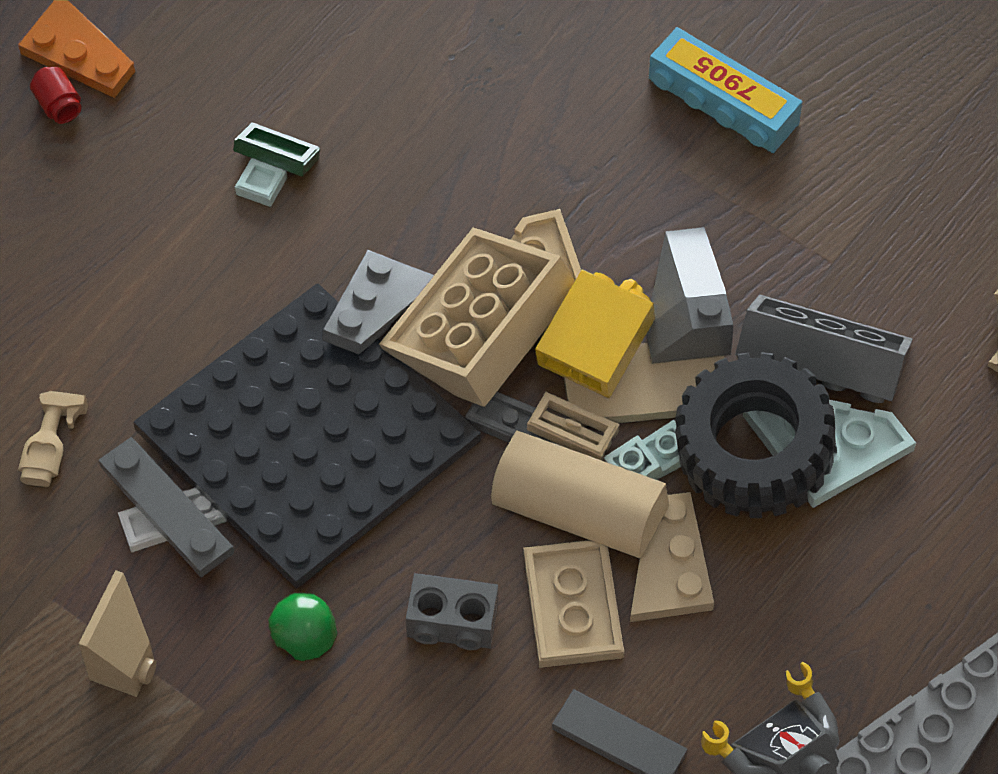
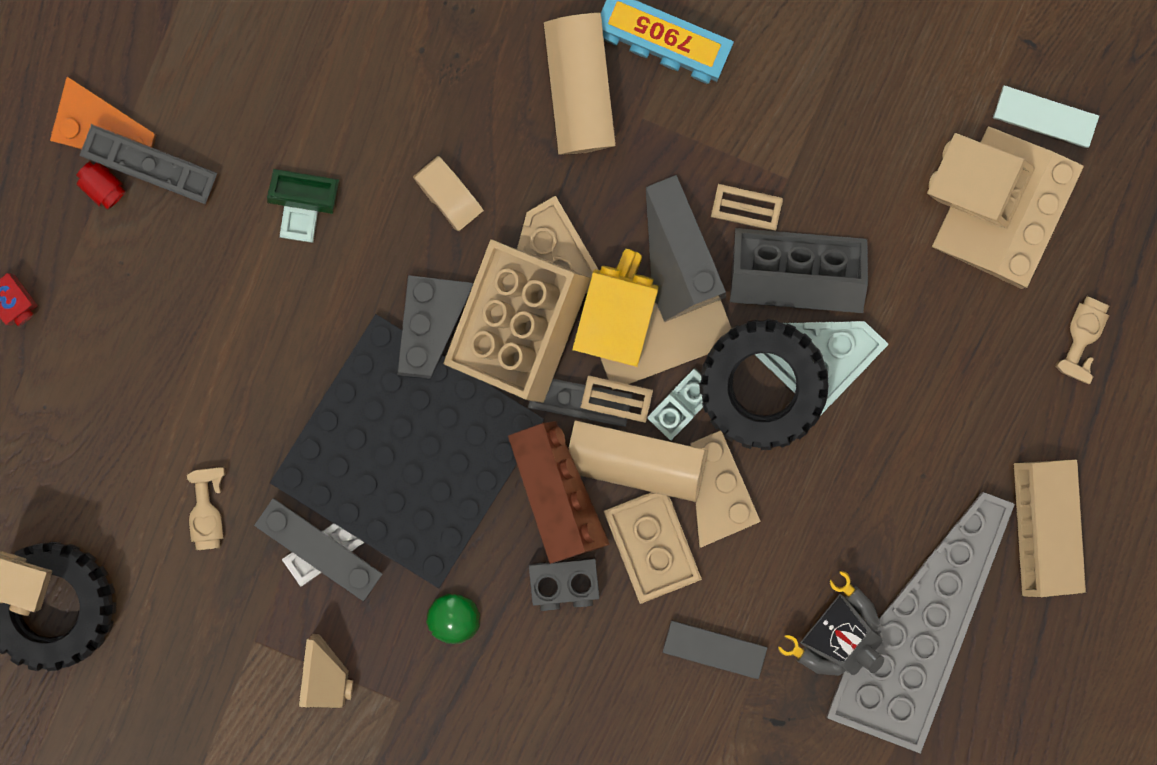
camera: 15 degrees left, 30 degrees up
none -> dark grey plate [79,124,217,204]
none -> tan slope [413,156,484,231]
none -> copper wedge [508,421,610,564]
none -> tan brick [544,13,616,155]
none -> tan tile [711,184,783,231]

